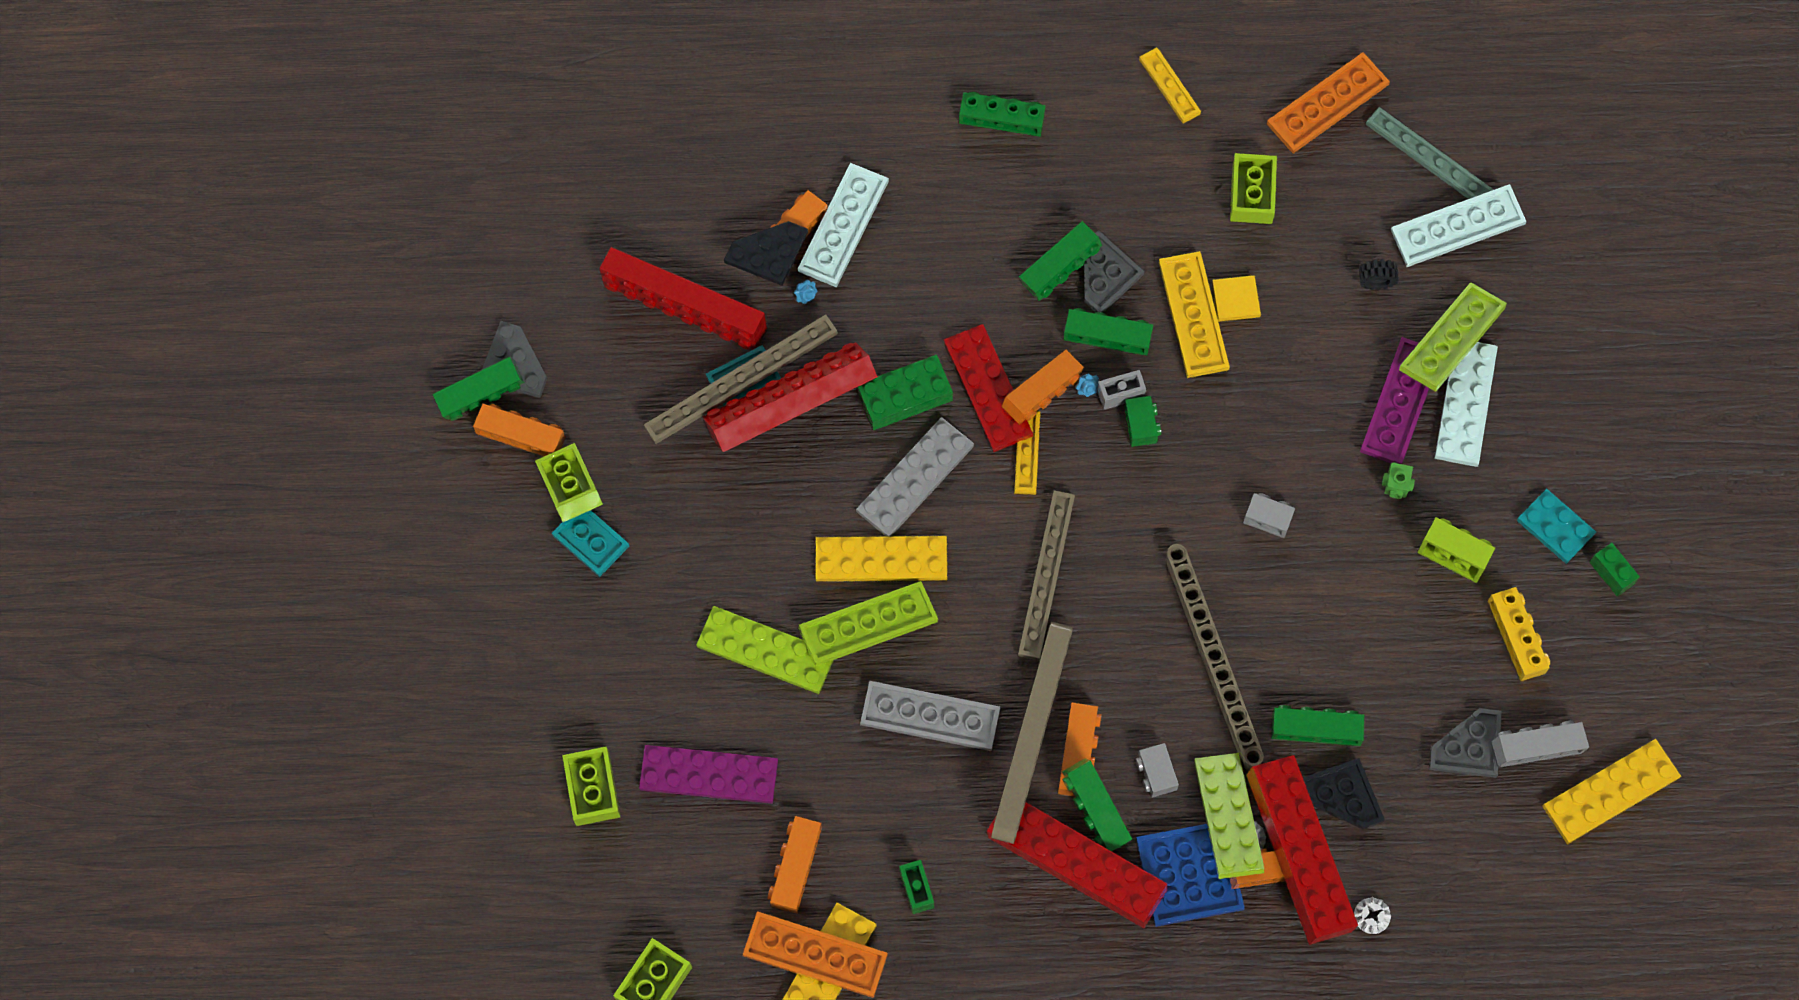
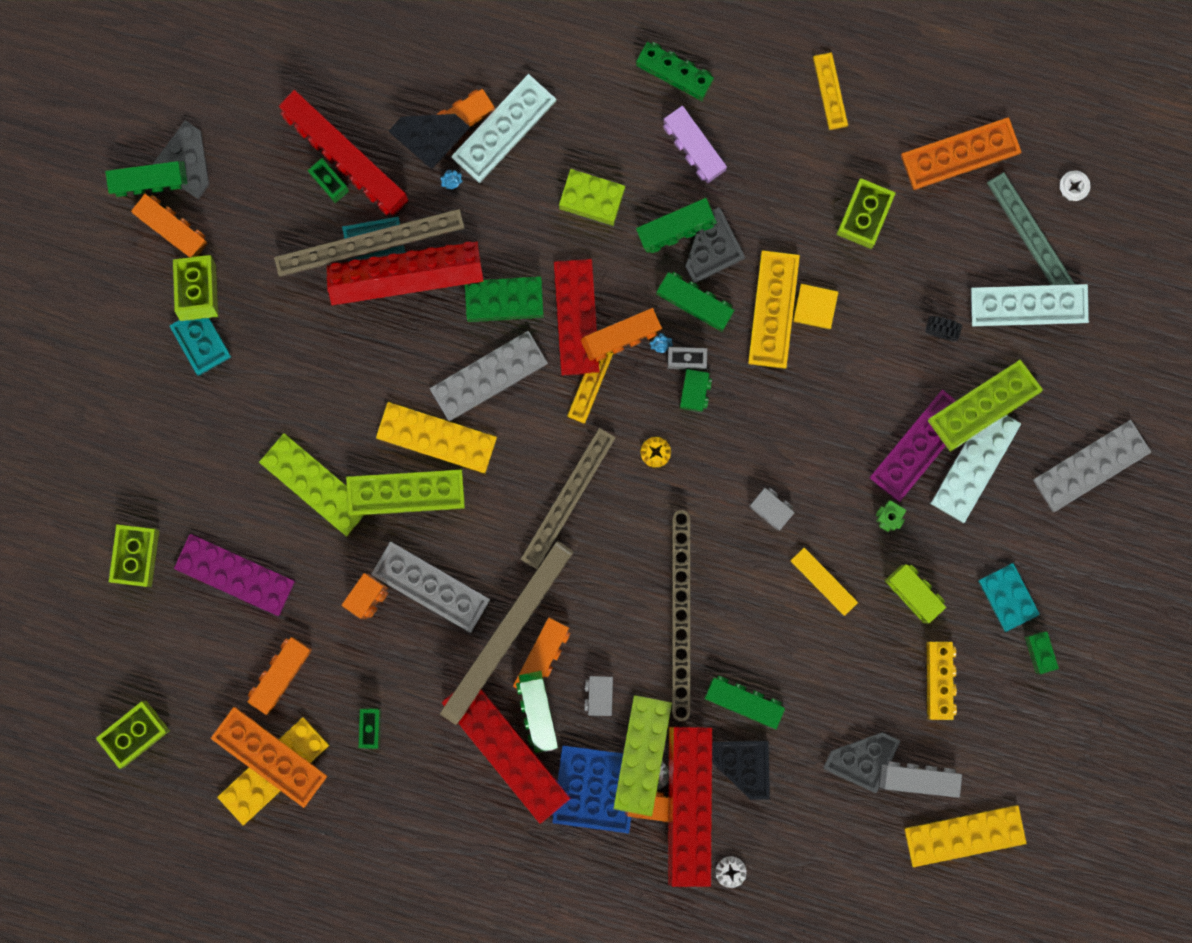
camera: 15 degrees right, 15 degrees up
none -> green brick [307,158,349,203]
none -> orange brick [341,573,389,619]
none -> lime brick [559,169,625,226]
none -> yellow gear [640,437,671,467]
none -> lavender brick [663,106,727,184]
none -> yellow tile [790,548,858,616]
none -> light grey plate [1033,420,1151,512]
none -> white gear [1059,171,1090,201]

